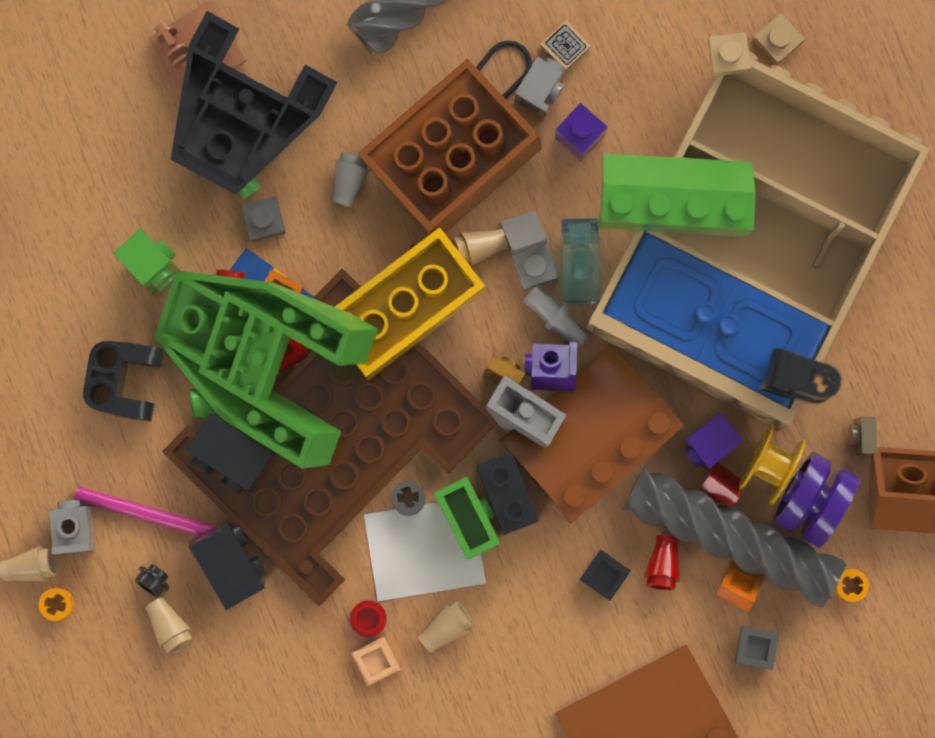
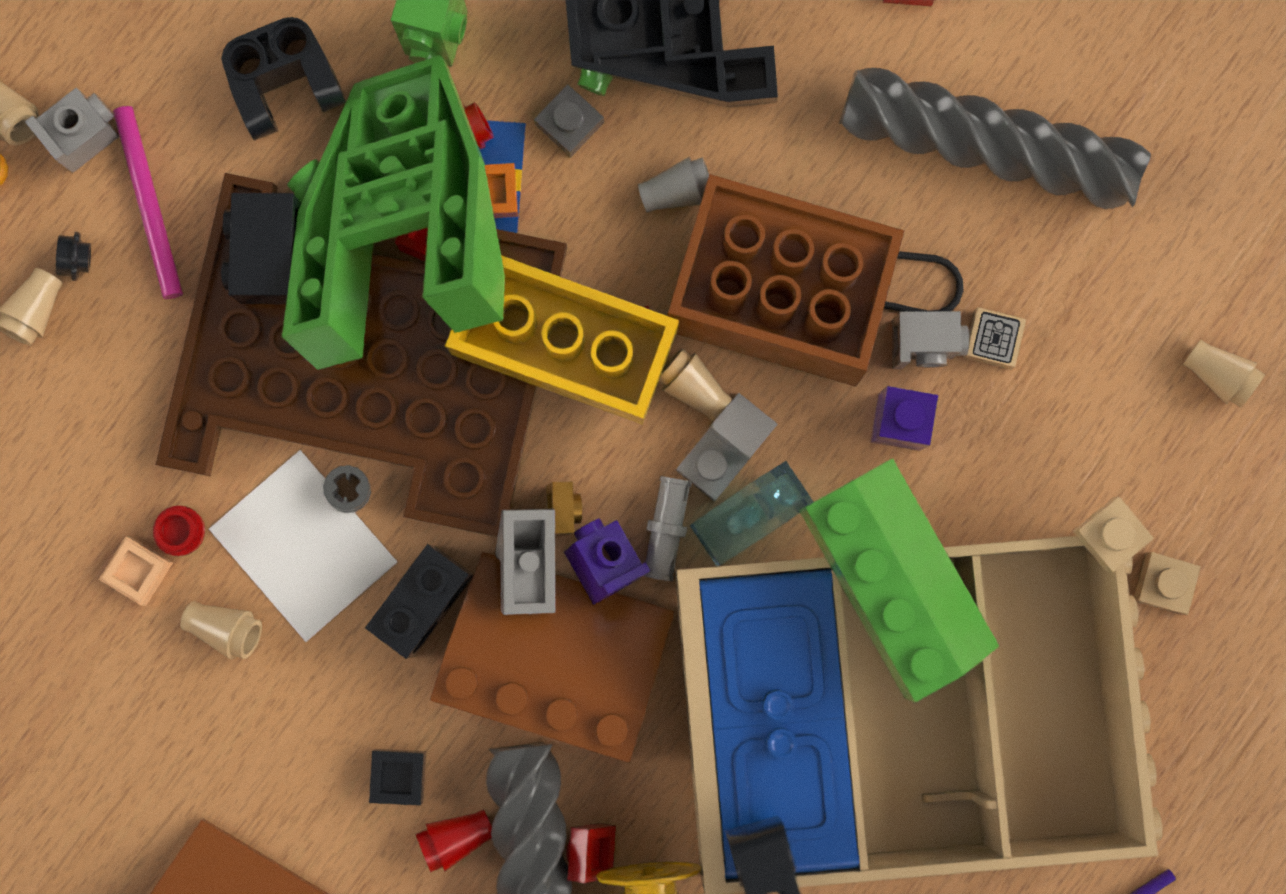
camera: 55 degrees right, 0 degrees up
black brick [189,519,268,610] -> none
bright green brick [434,477,500,560] -> none
dark purple brick [683,412,744,470] -> none

